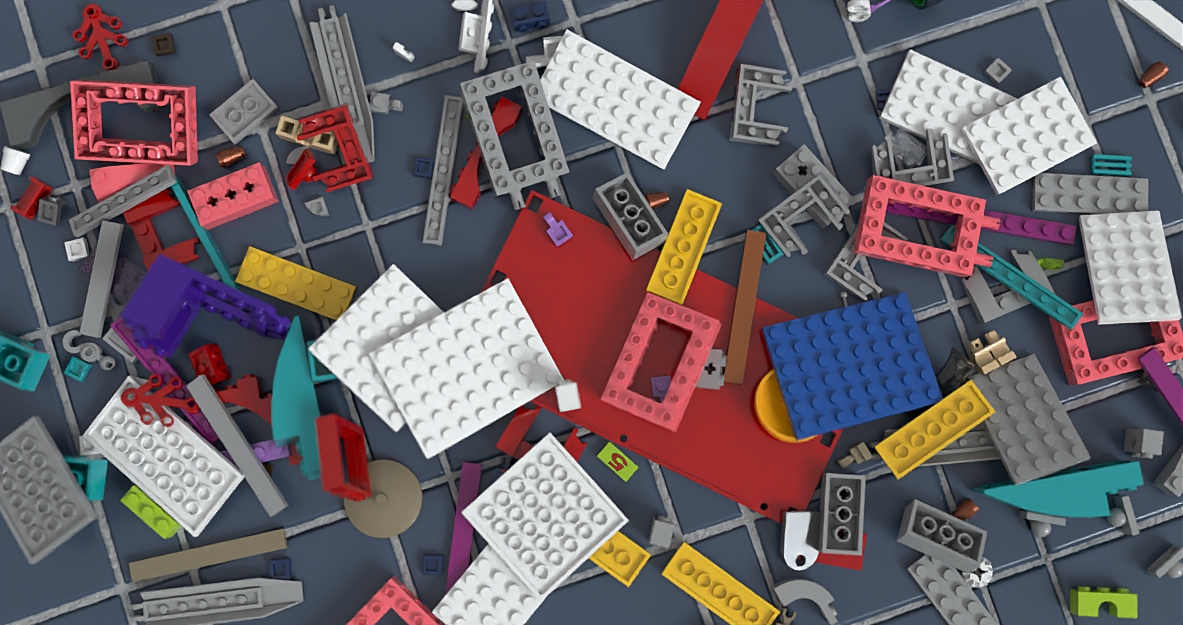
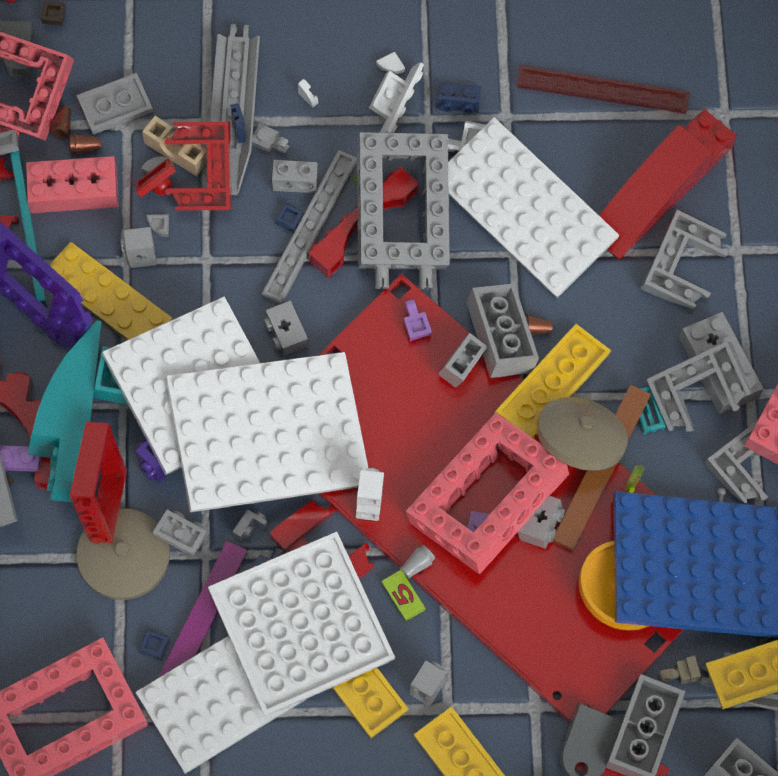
camera: 20 degrees right, 15 degrees down
none -> copper cone [50,106,71,139]
none -> light grey brick [121,227,156,268]
none -> dark purple bracket [135,439,165,483]
none -> light grey bracket [153,510,208,556]
none -> dark blue tile [230,103,246,143]
none -> flat silver bracket [233,509,268,543]
none -> light grey brick [264,300,308,357]
none -> light grey brick [272,160,318,193]
none -> light grey cone [400,545,435,579]
none -> light grey brick [438,333,488,388]
none -> dark tan dish [537,397,628,470]
none -> clear neon green tile [625,464,645,493]

